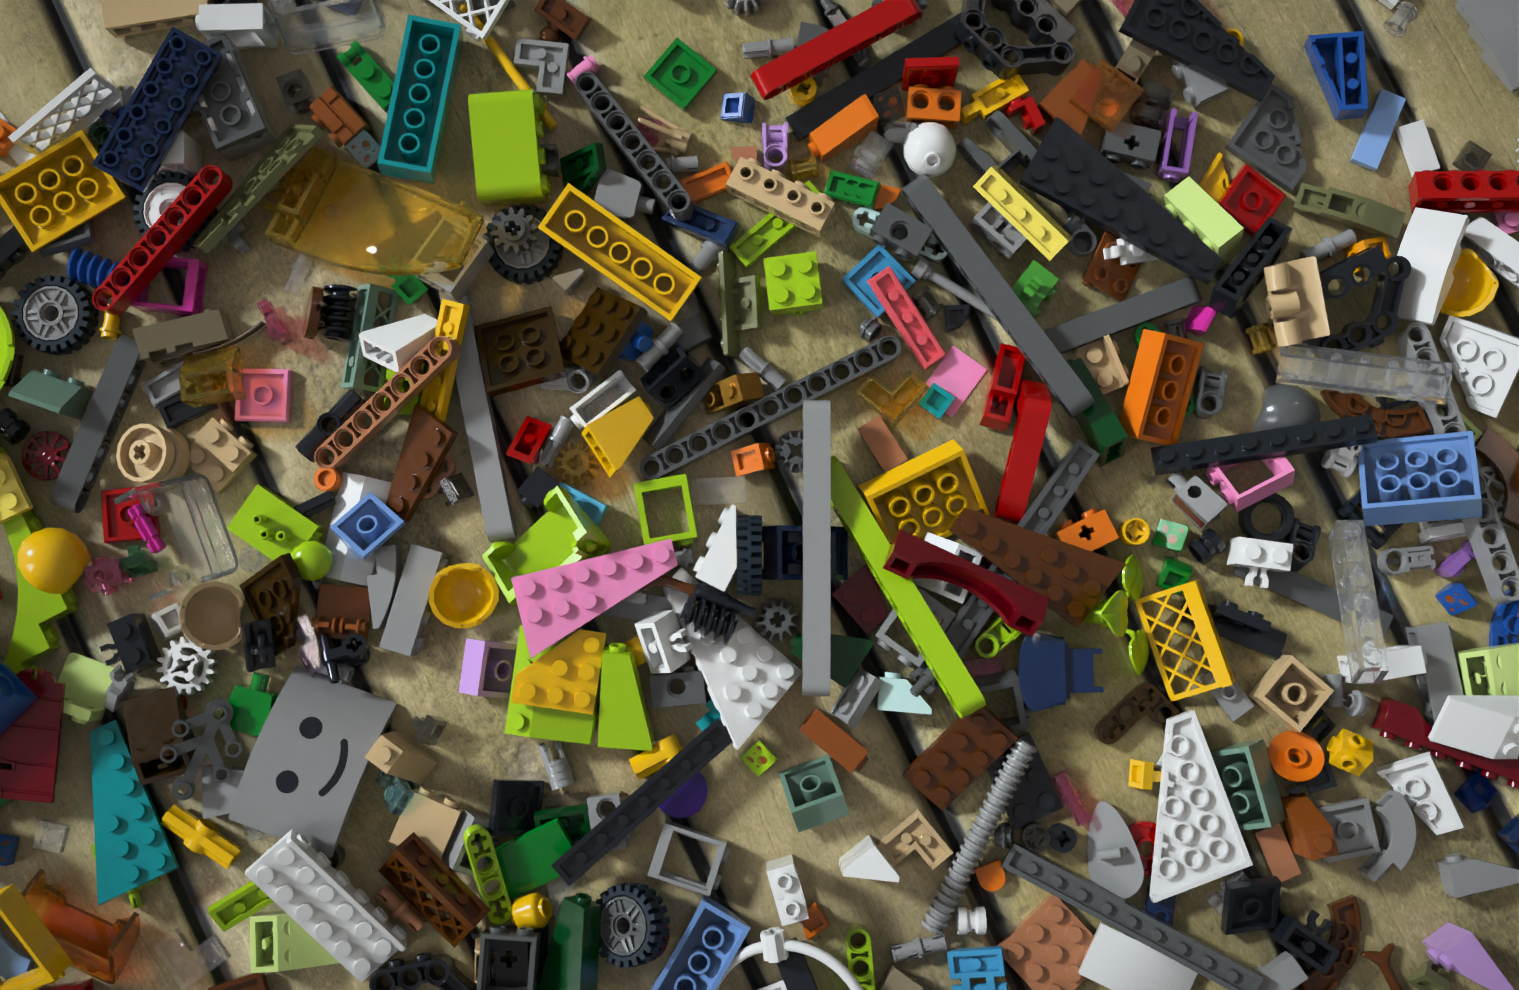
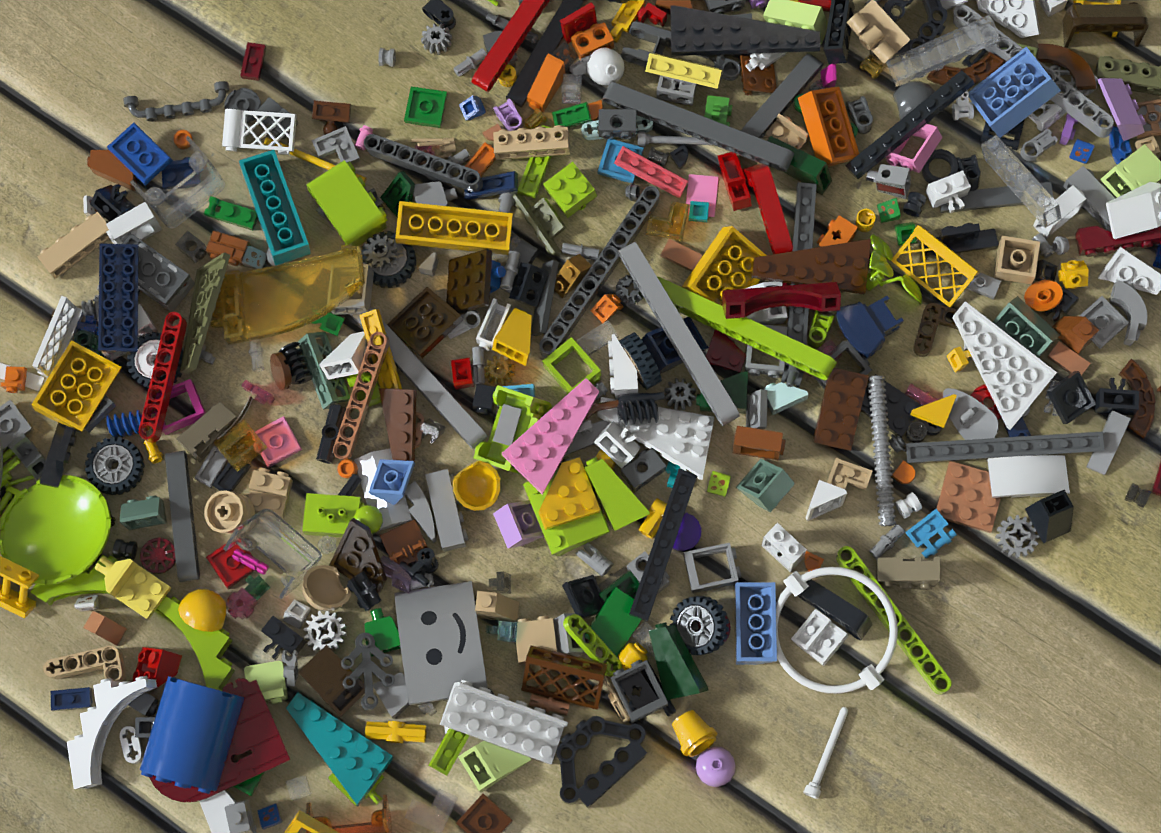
camera: 25 degrees left, 10 degrees down
none -> light grey tile [493,404,522,446]
none -> yellow tile [910,394,957,428]

